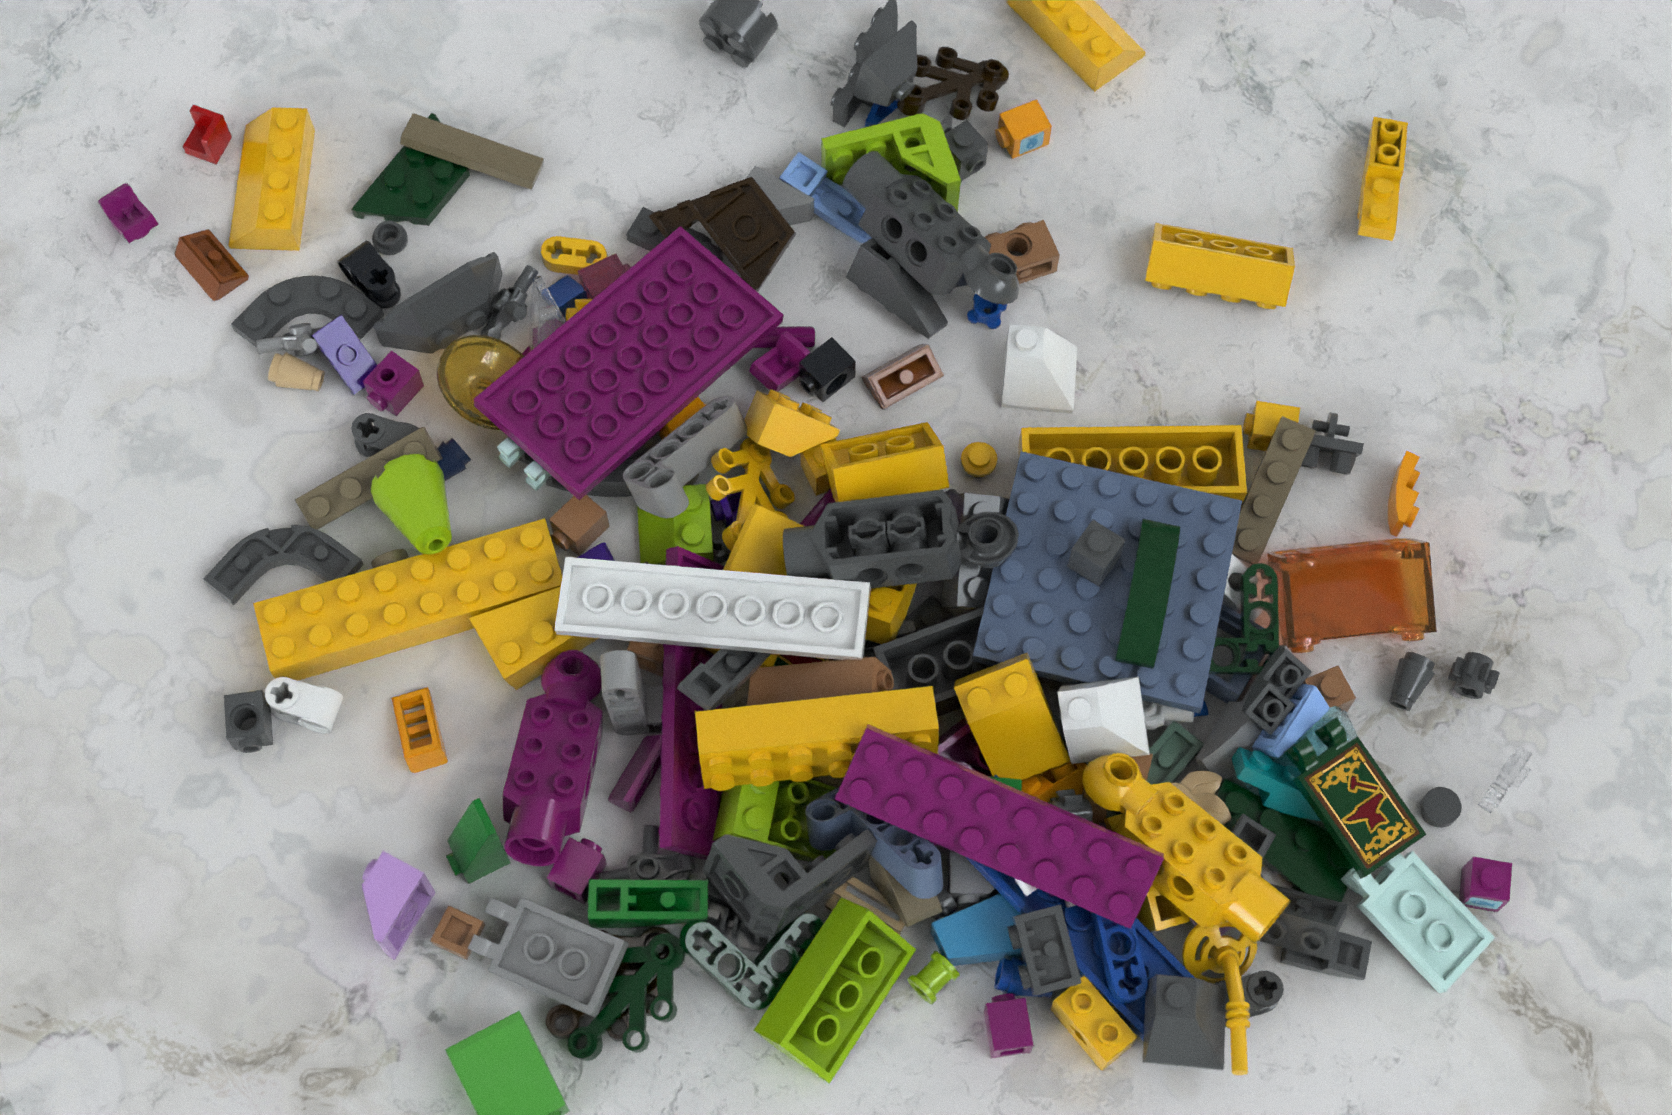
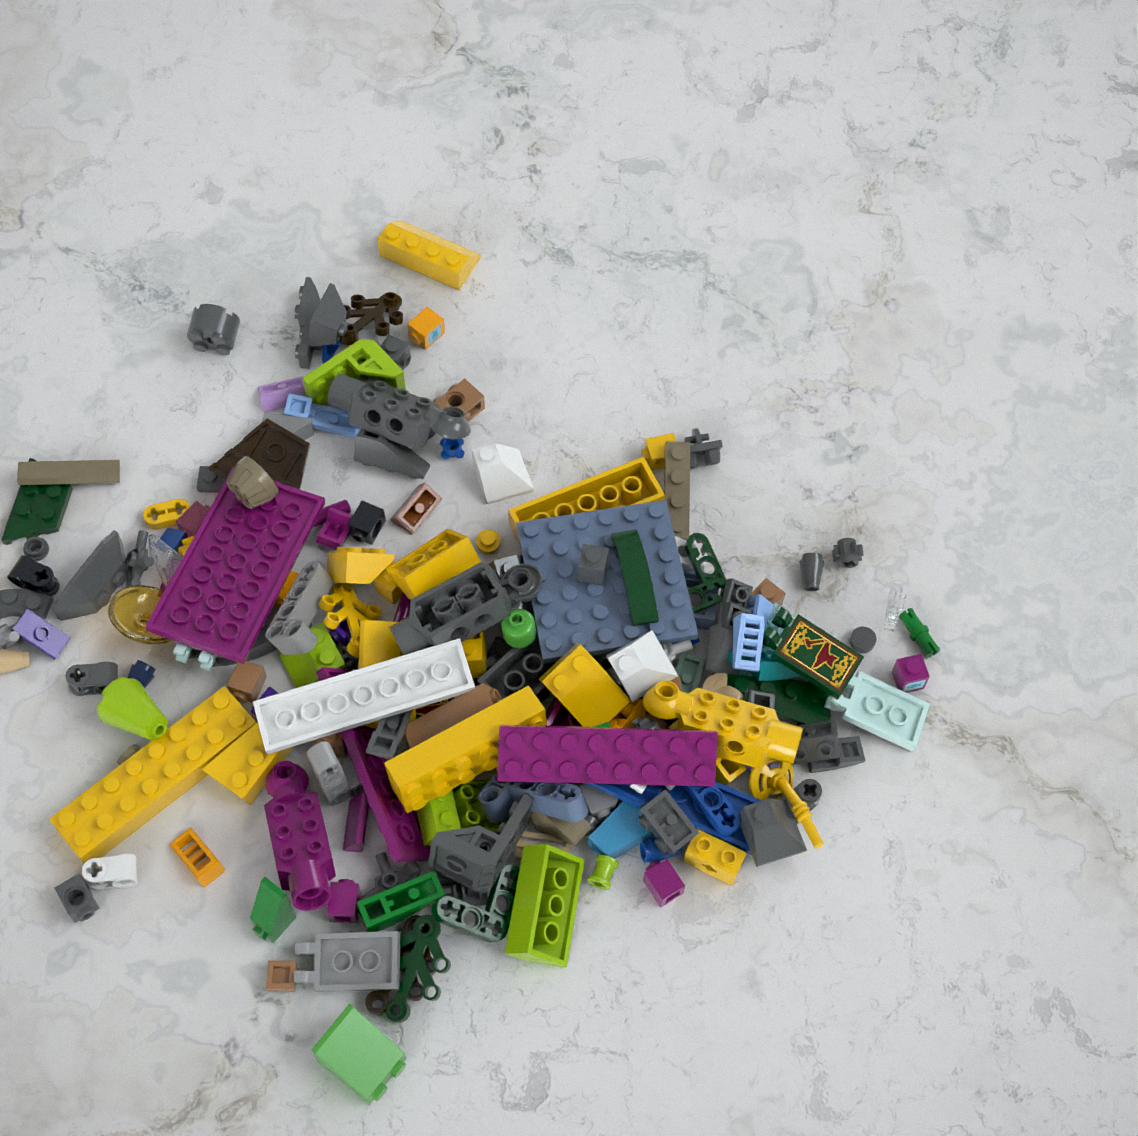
camera: 25 degrees left, 5 degrees down
dark grey plate [203,525,364,605] -> none
dark tan plate [295,427,443,530] -> none
lavender slope [362,851,436,960] -> none
magenta brick [363,350,424,416] -> none
yellow slope [1145,222,1295,309] -> none
clear orange windscreen [1267,538,1437,653] -> none
yellow slope [1357,117,1408,241] -> none
light orange slope [1388,451,1420,537] -> none
none -> dark tan piece [226,456,279,509]
none -> lavender slope [258,376,306,412]
none -> bright green head [501,609,536,648]
none -> light blue slope [733,613,765,672]
none -> green pin [899,608,941,658]

